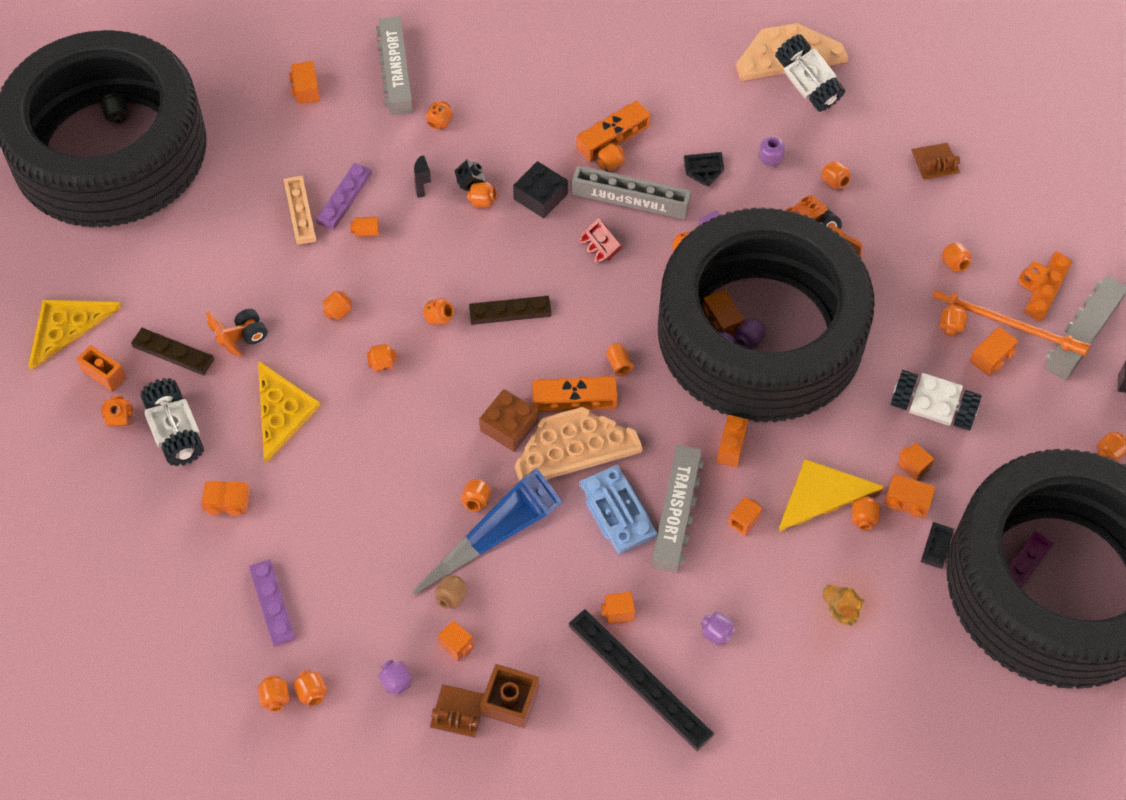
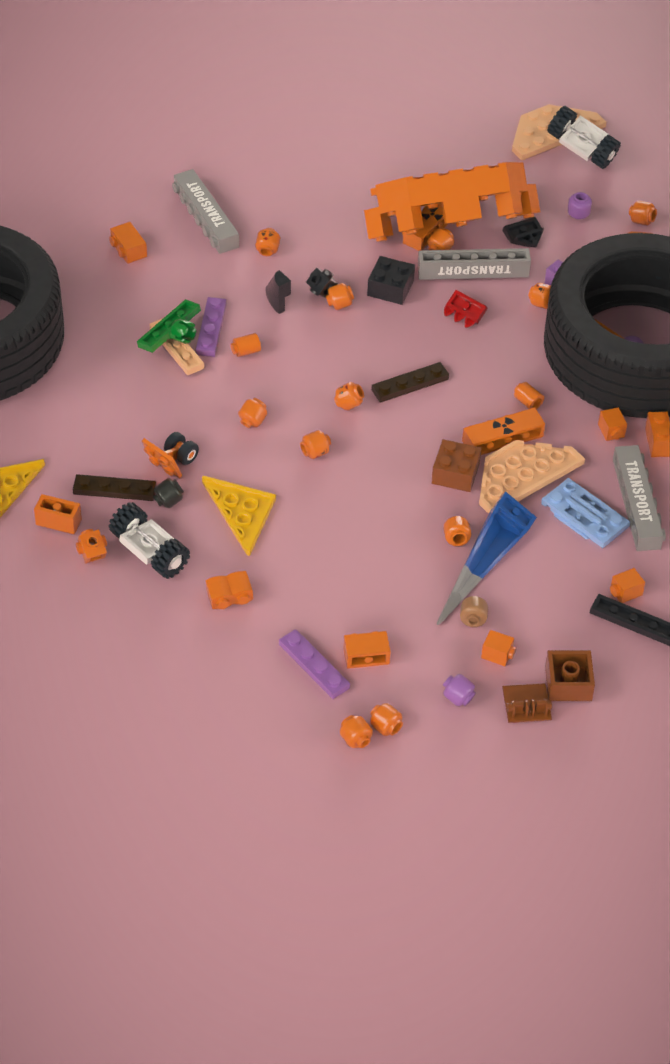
camera: 20 degrees left, 10 degrees down
none -> green plate [137,299,201,353]
none -> pearl dark grey head [153,478,184,508]
none -> orange brick [343,631,391,669]
none -> orange brick [364,162,541,242]
none -> orange brick [598,407,627,441]

